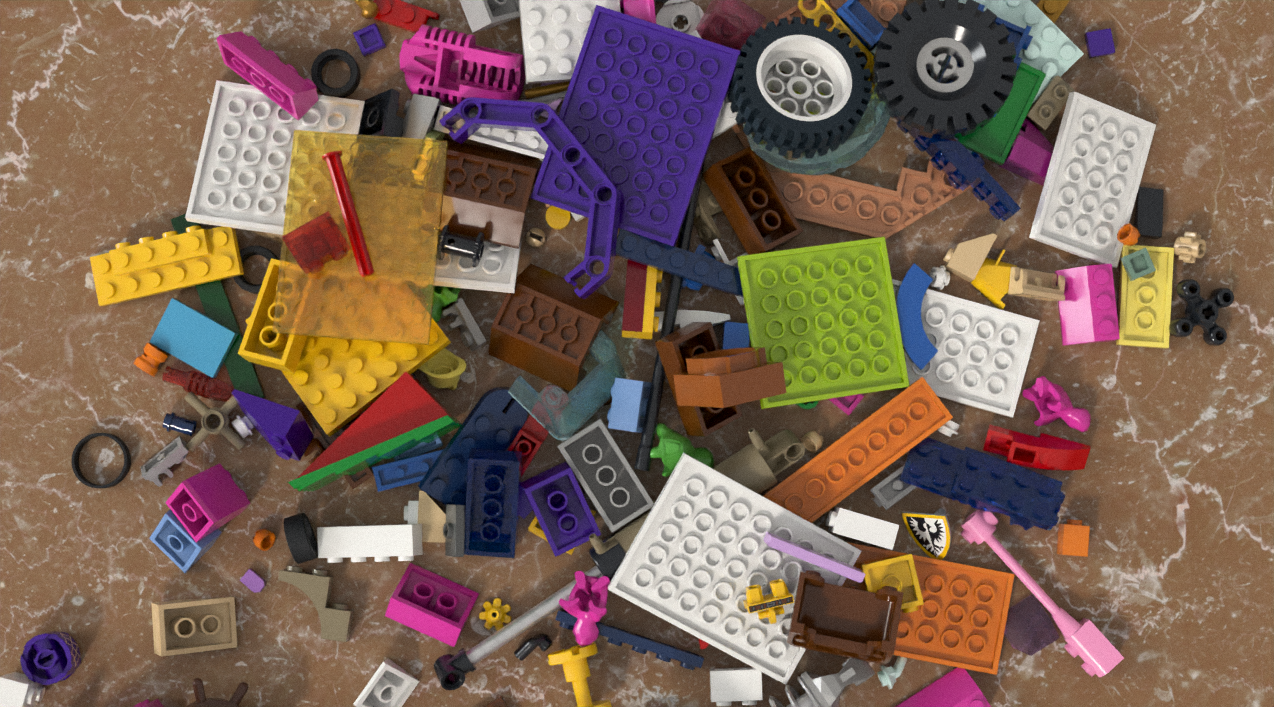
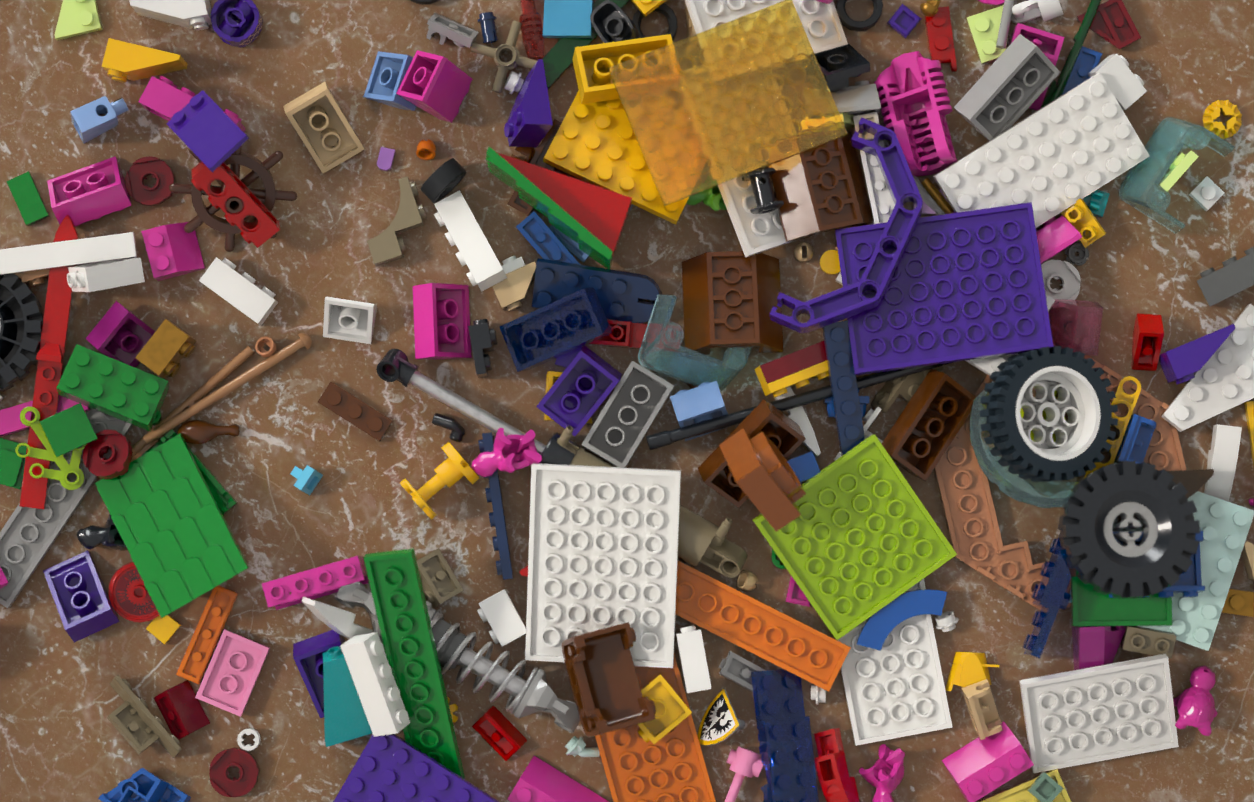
camera: 60 degrees right, 0 degrees up
clear red slope [282,211,352,274] -> none
red axle [322,151,374,277] -> none
light yellow piece [418,348,467,390] -> none
light grey plate [441,298,486,352] -> none
dark grey plate [443,504,465,557] -> none
yellow plant [479,598,512,631] -> none
bright green animal [650,423,714,477] -> none
yellow hips [743,579,794,624] -> none
lavender tile [763,532,865,583] -> none
tan slope [943,233,997,282] -> none
dark purple tile [1084,28,1115,59] -> none
orange hinge [1117,224,1140,246] -> none
black slope [1134,187,1163,239] -> none
none -> black plate [468,319,498,378]
none -> black piece [590,0,639,43]
none -> dark pink animal [1173,665,1217,736]

